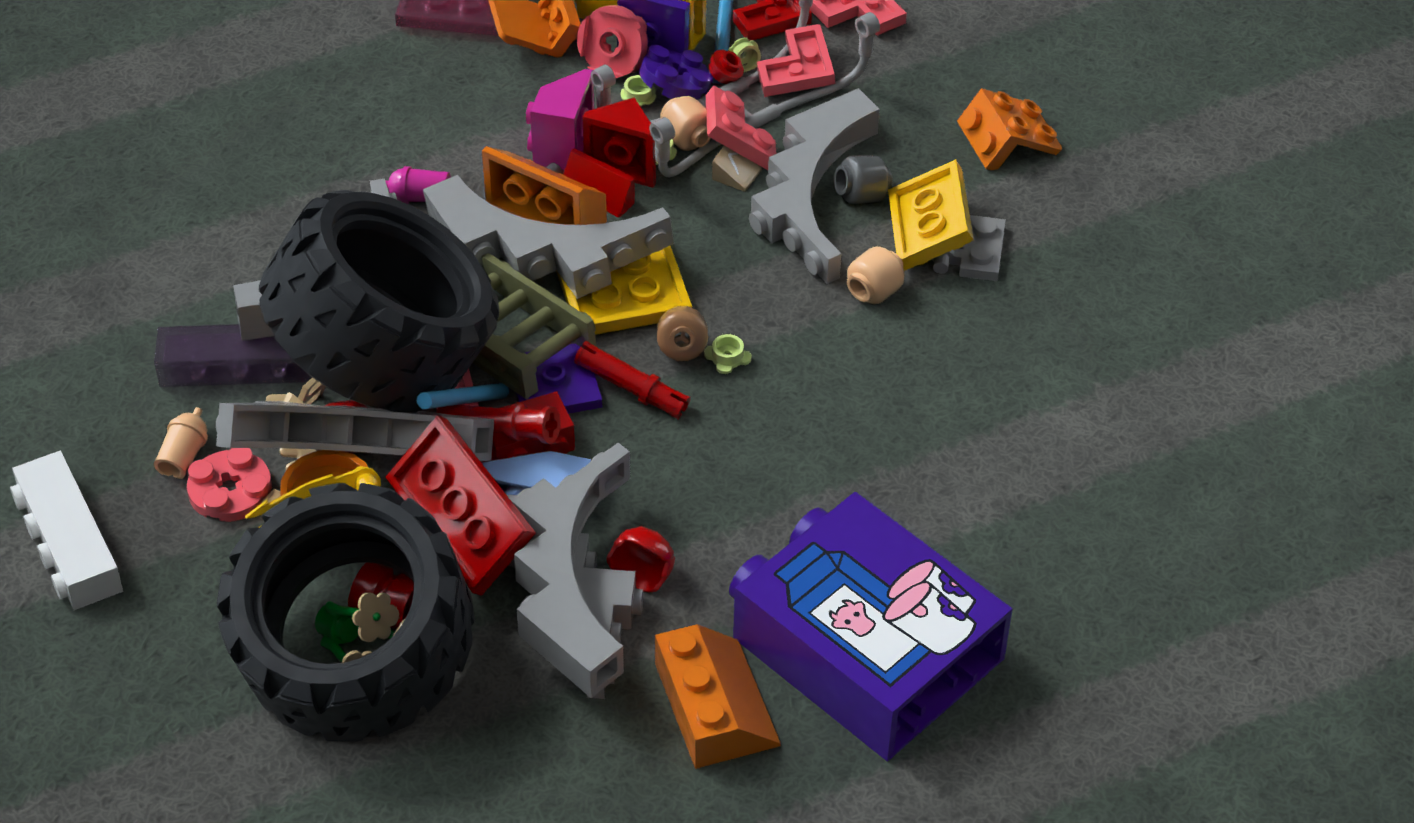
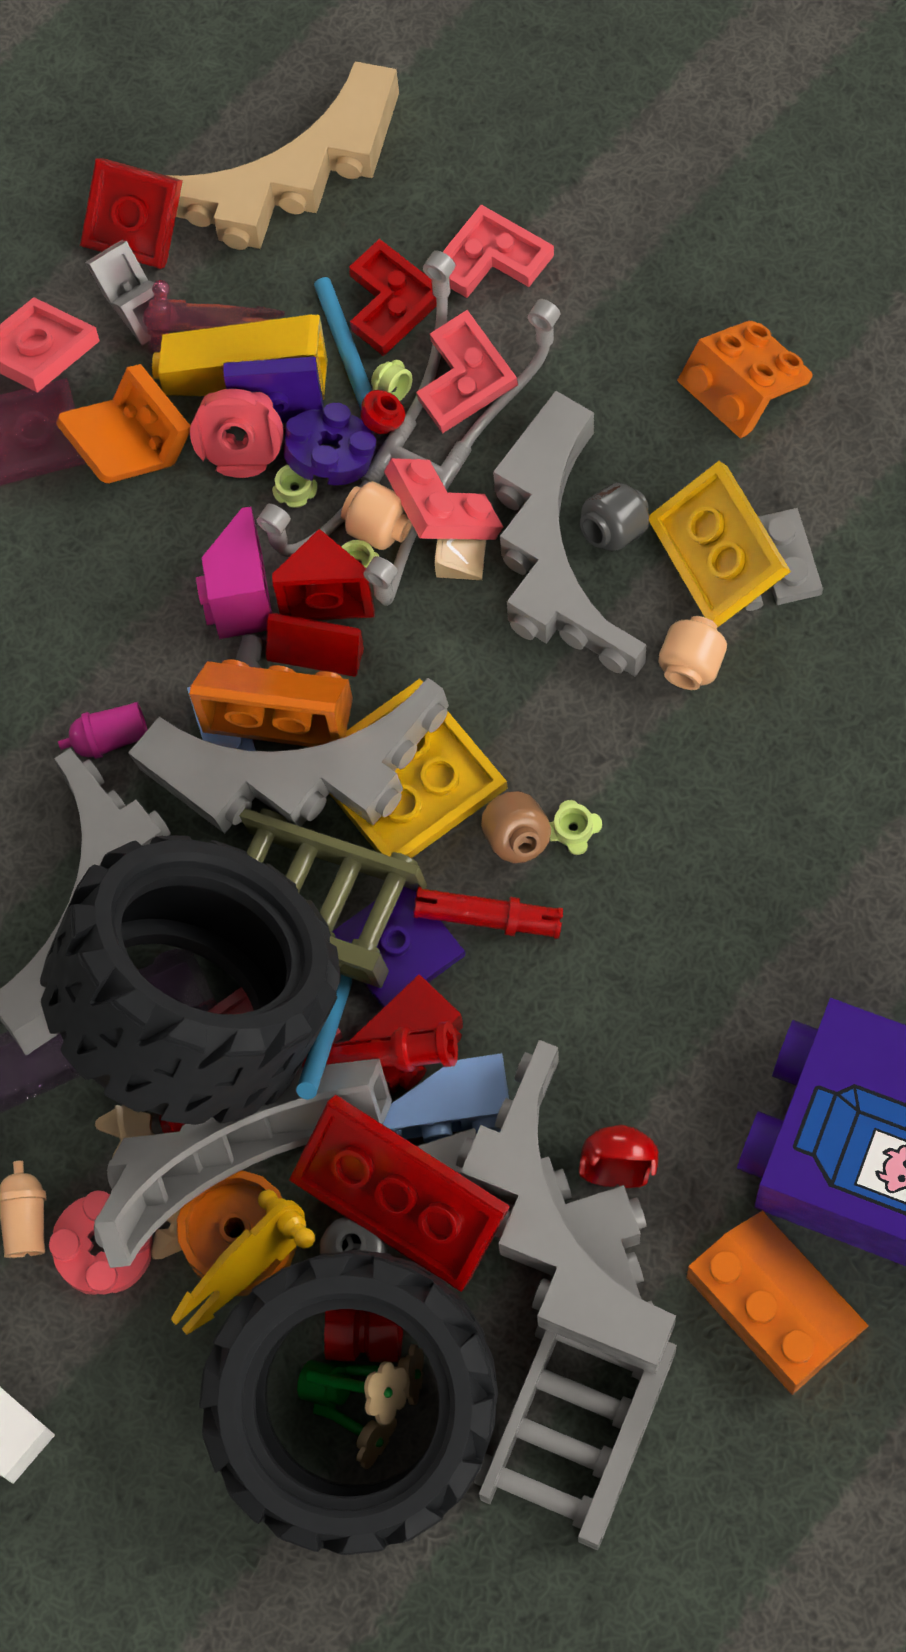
camera: 15 degrees left, 20 degrees up
none -> light grey fence [474,1326,677,1550]

